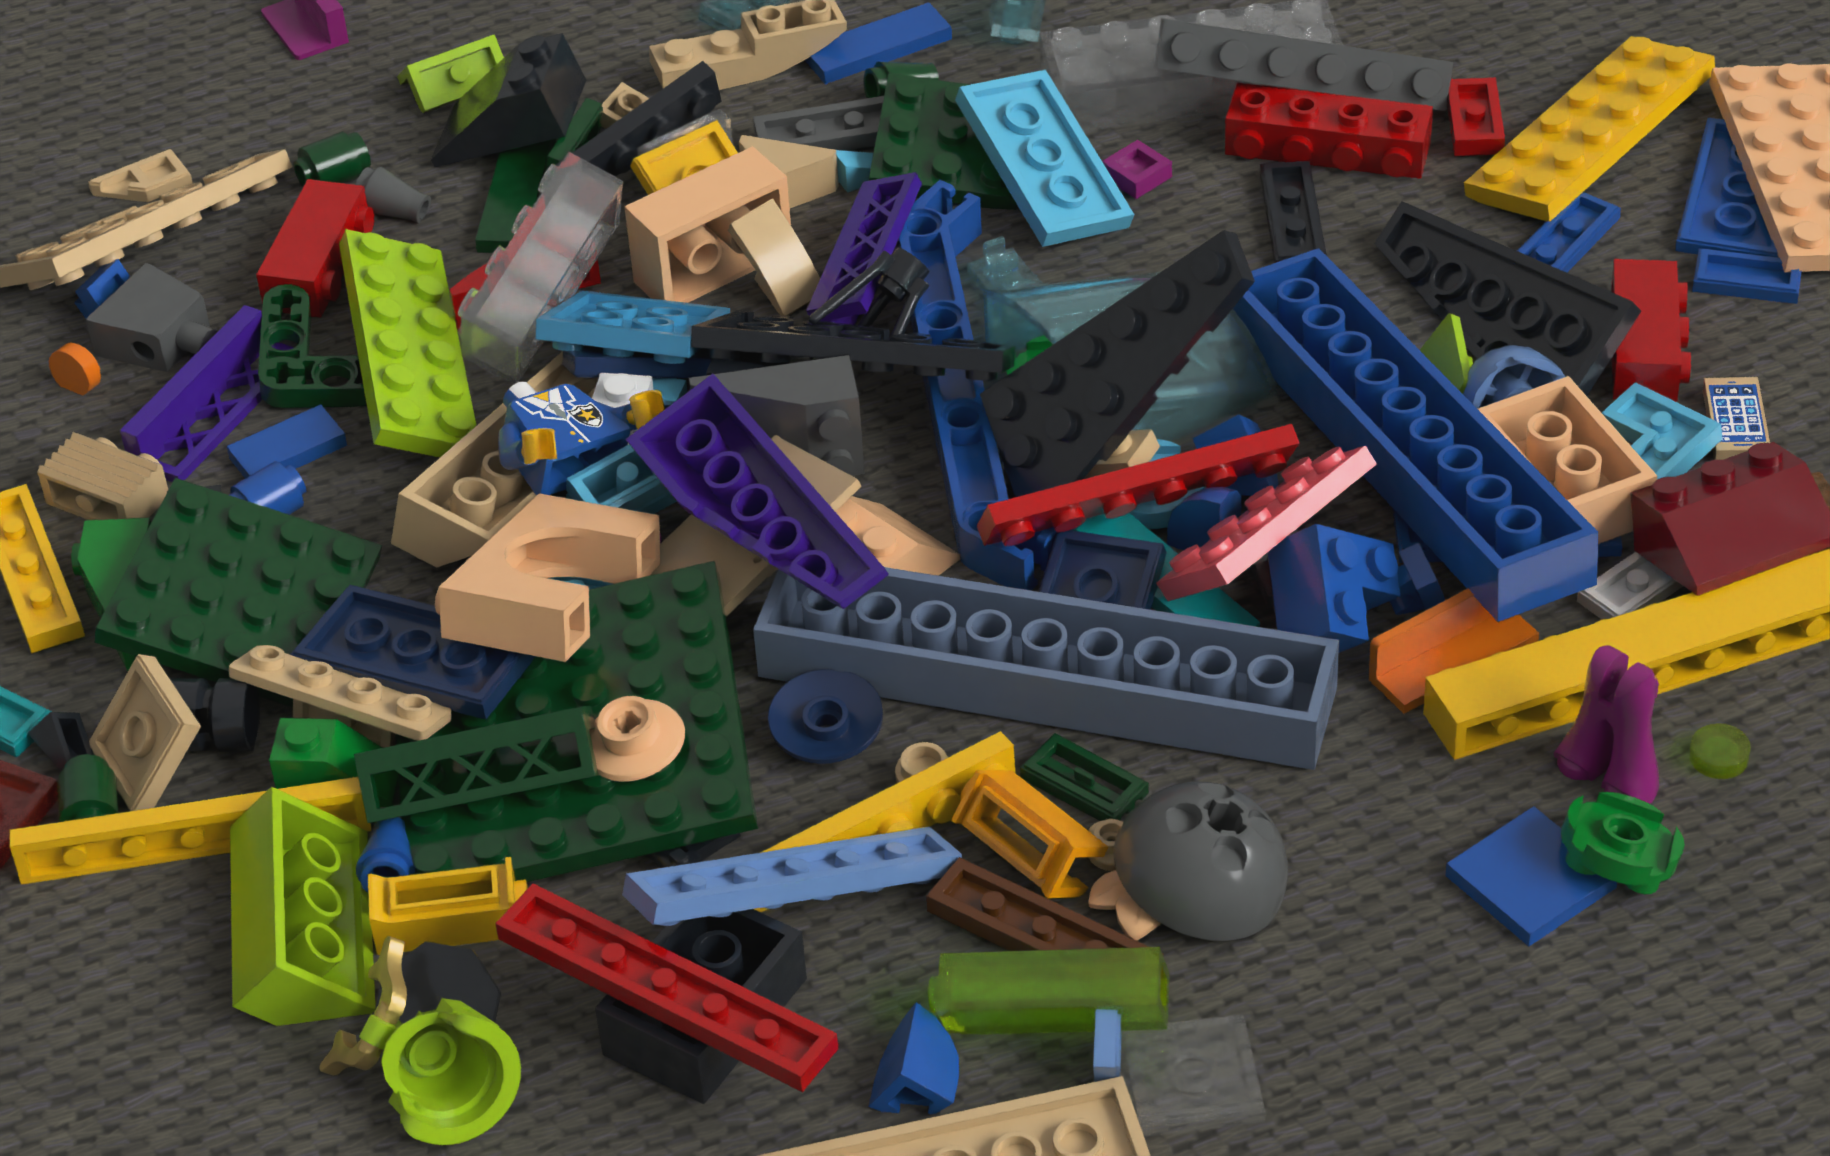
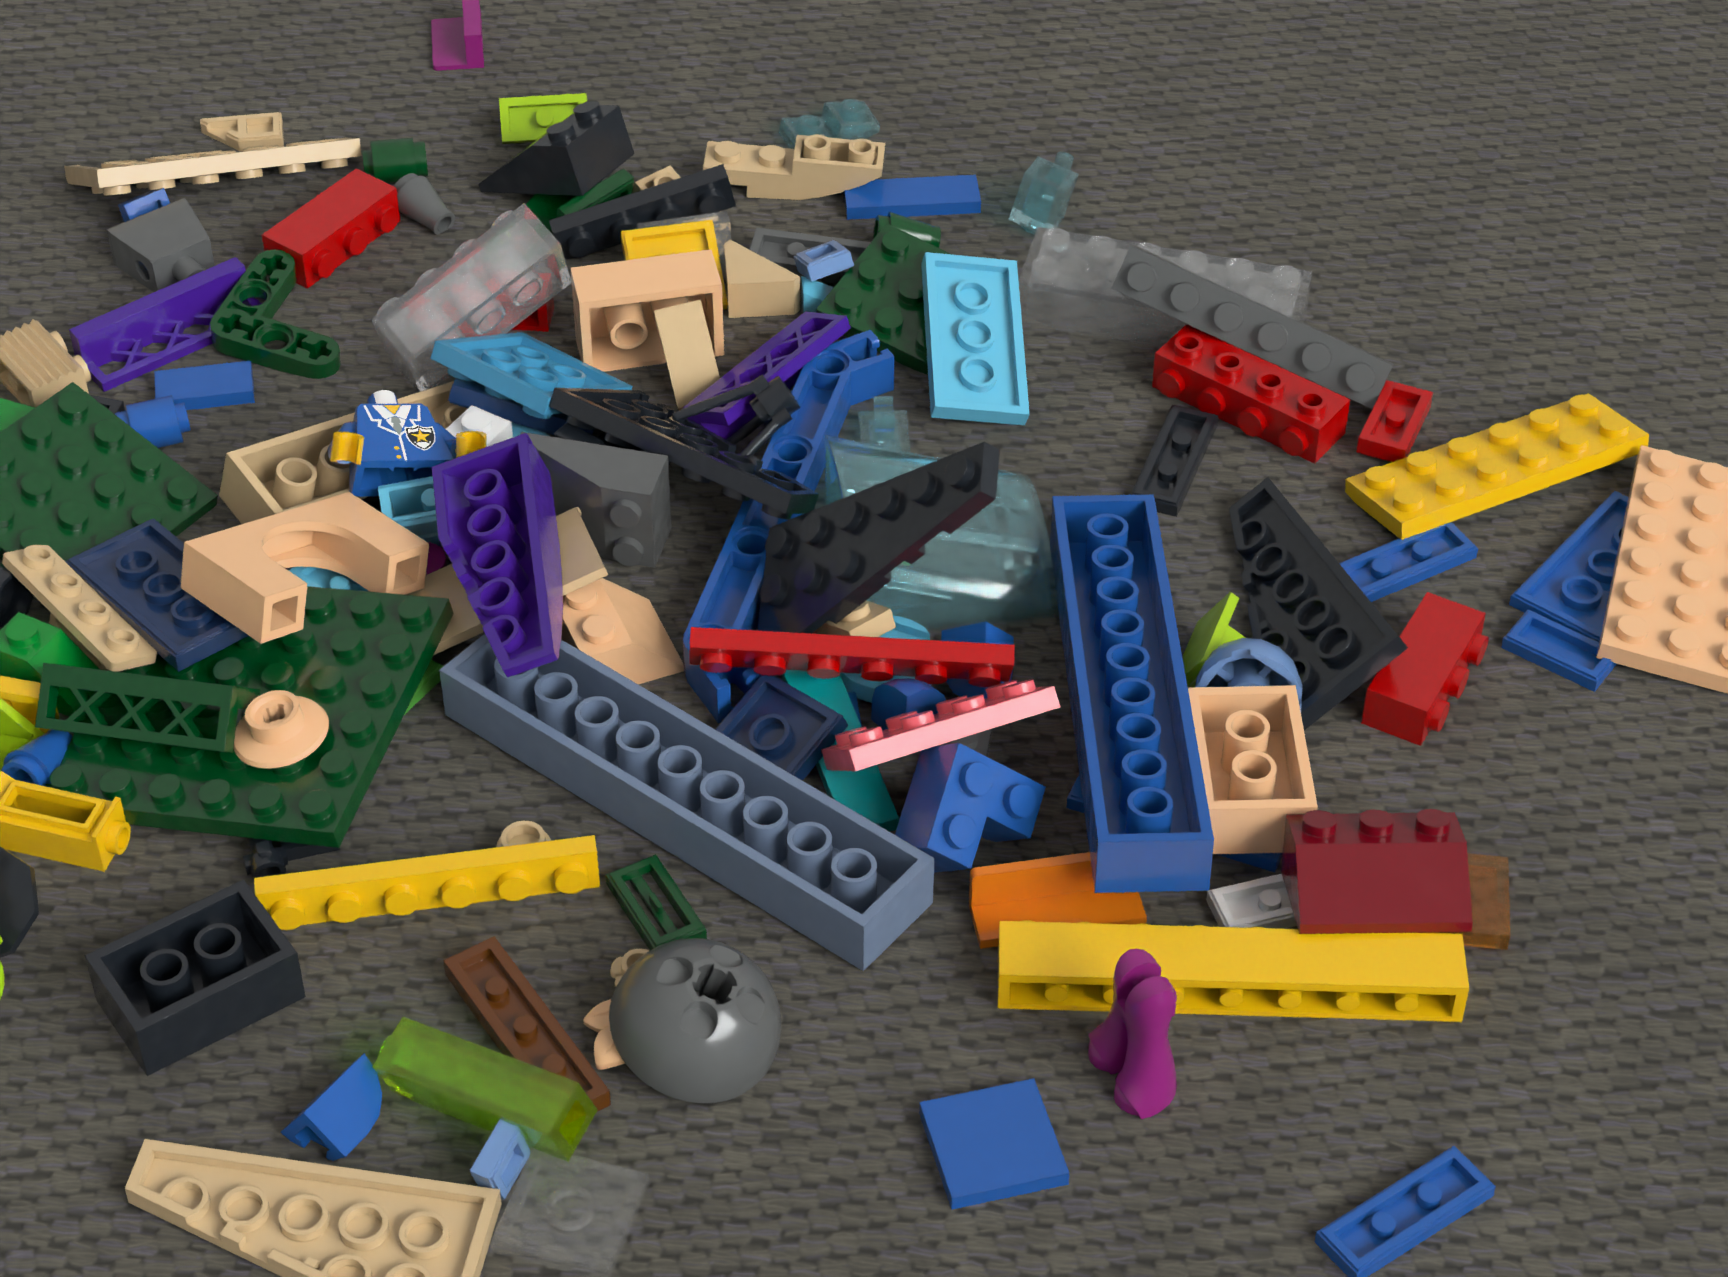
camera: 20 degrees right, 0 degrees up
orange tile [49,342,101,396] -> none
lime plate [339,229,476,457] -> none
red plate [495,883,838,1093] -> none
medium blue plate [622,827,962,926] -> none
dark blue dish [768,669,883,764] -> none
light orange window [951,770,1109,898] -> none
magenta plate [1102,139,1172,199] -> none
blue tile [1390,543,1445,615] -> none
green plate [1561,792,1684,894] -> none
medium azure plate [1602,382,1722,480] -> none
clear neon green tile [1690,723,1751,779] -> none
tile [1702,377,1770,460] -> none
none -> medium blue tile [793,240,854,282]

